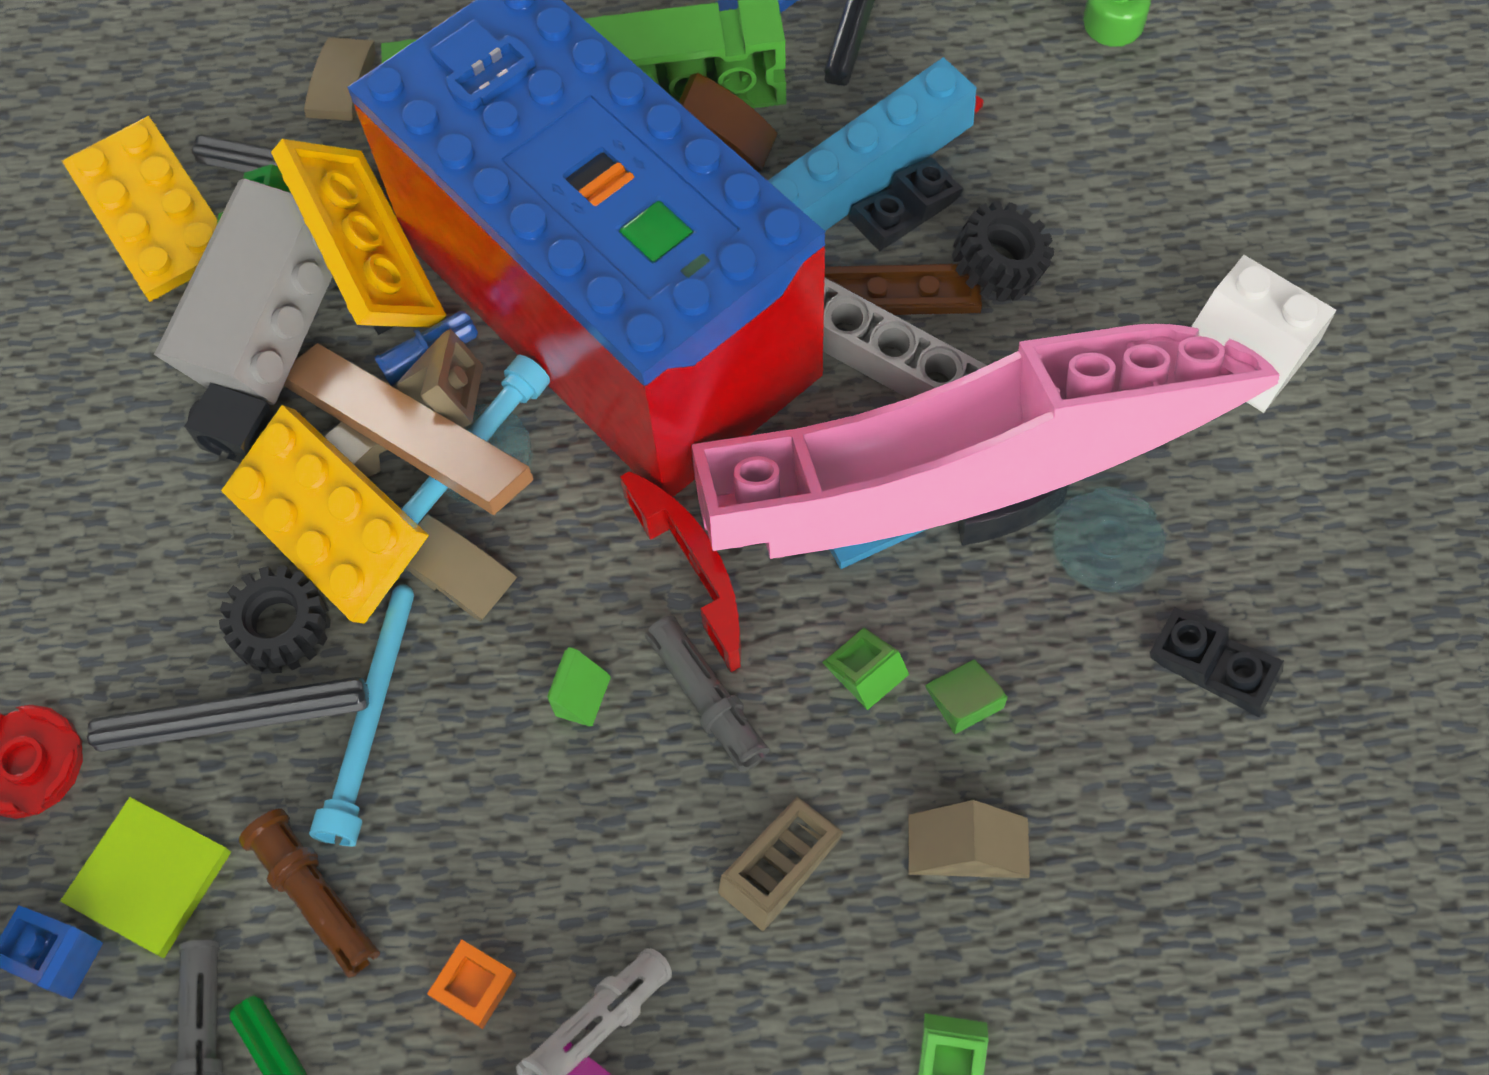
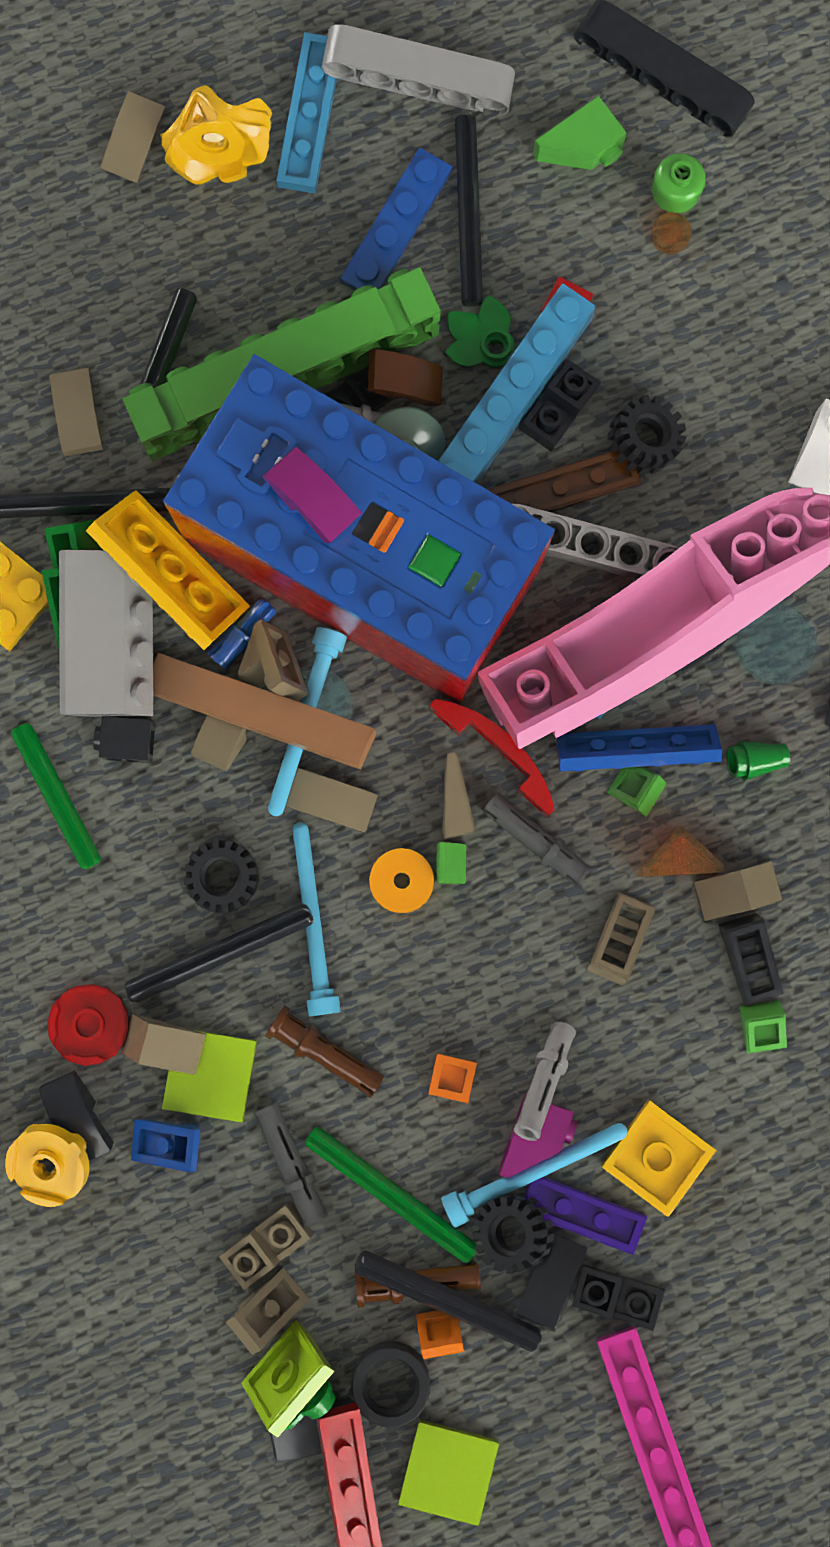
camera: 25 degrees left, 20 degrees up
yellow plate [221,405,429,624] -> none
bright green slope [925,659,1008,734] -> none
none -> green axle [11,723,101,869]
none -> dark tan slope [122,1014,206,1074]
none -> magenta slope [262,447,362,543]
none -> light orange piece [369,848,434,913]
none -> dark tan slope [442,752,475,840]
none -> green plate [445,295,515,368]
none -> blue plate [556,724,722,771]
none -> clear orange slope [638,825,724,878]
none -> clear orange tile [651,212,692,255]
none -> black slope [718,913,784,1006]
none -> green cone [727,741,790,781]

